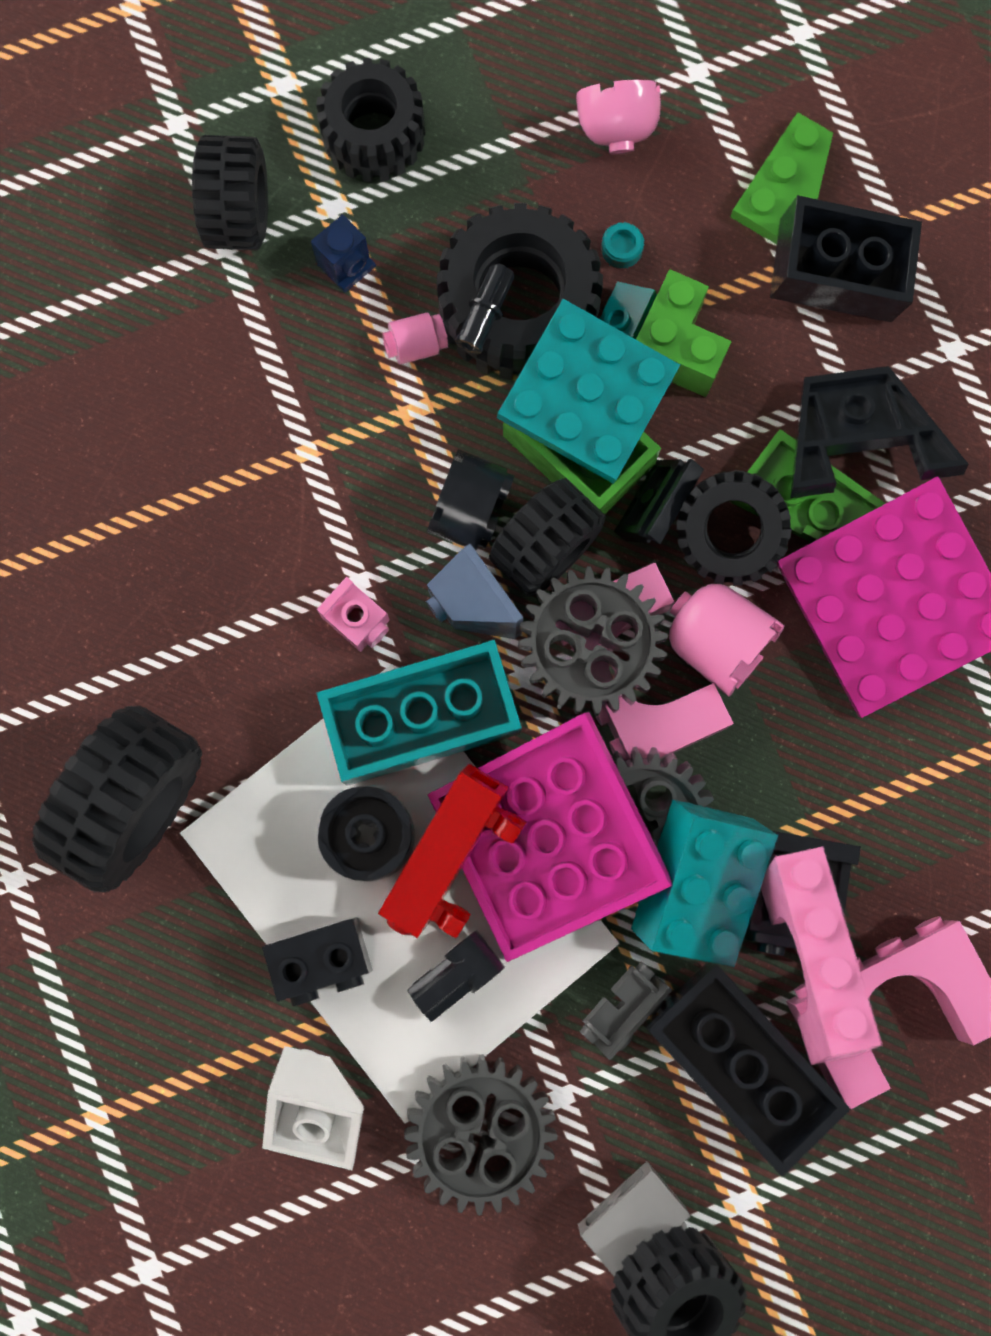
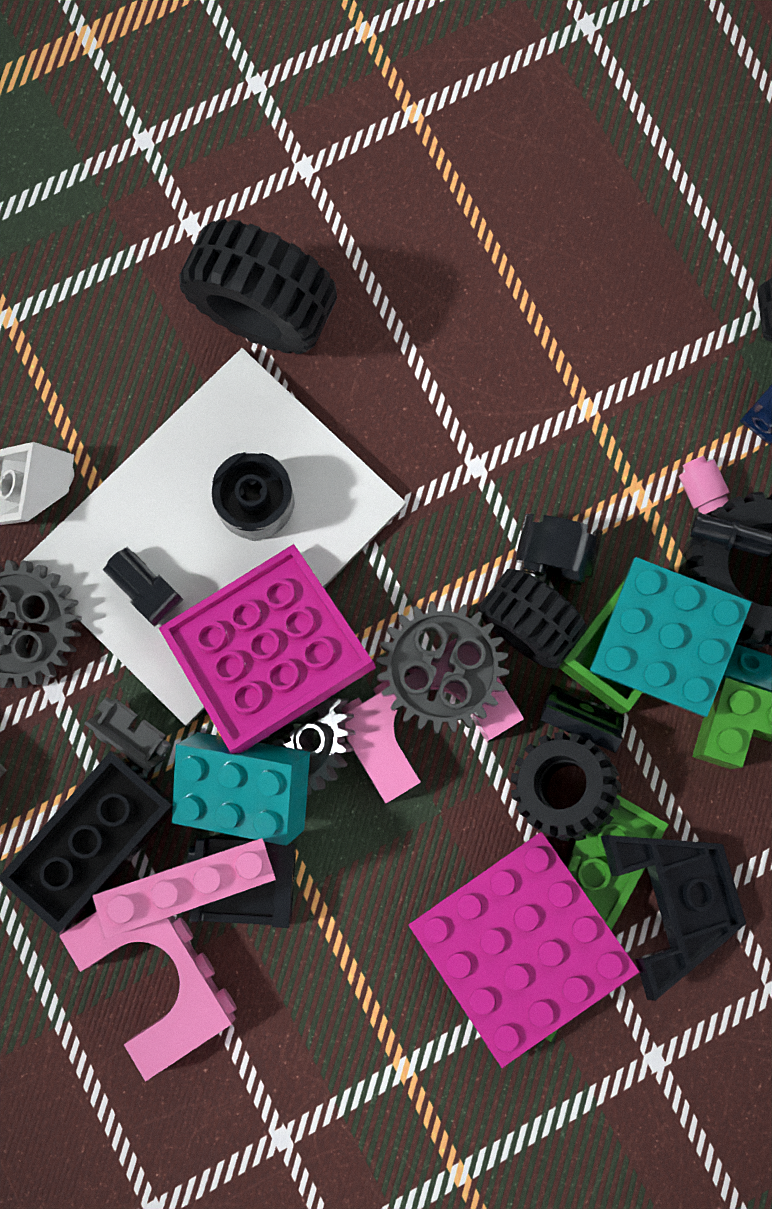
camera: 80 degrees right, 0 degrees up
black brick [262,917,373,1007] -> none
teal brick [316,640,522,786] -> none
bright pink brick [317,577,390,652] -> none
red brick [378,763,526,938] -> none
sand blue slope [426,544,523,639] -> none
bright pink cylinder [669,583,785,697] -> none

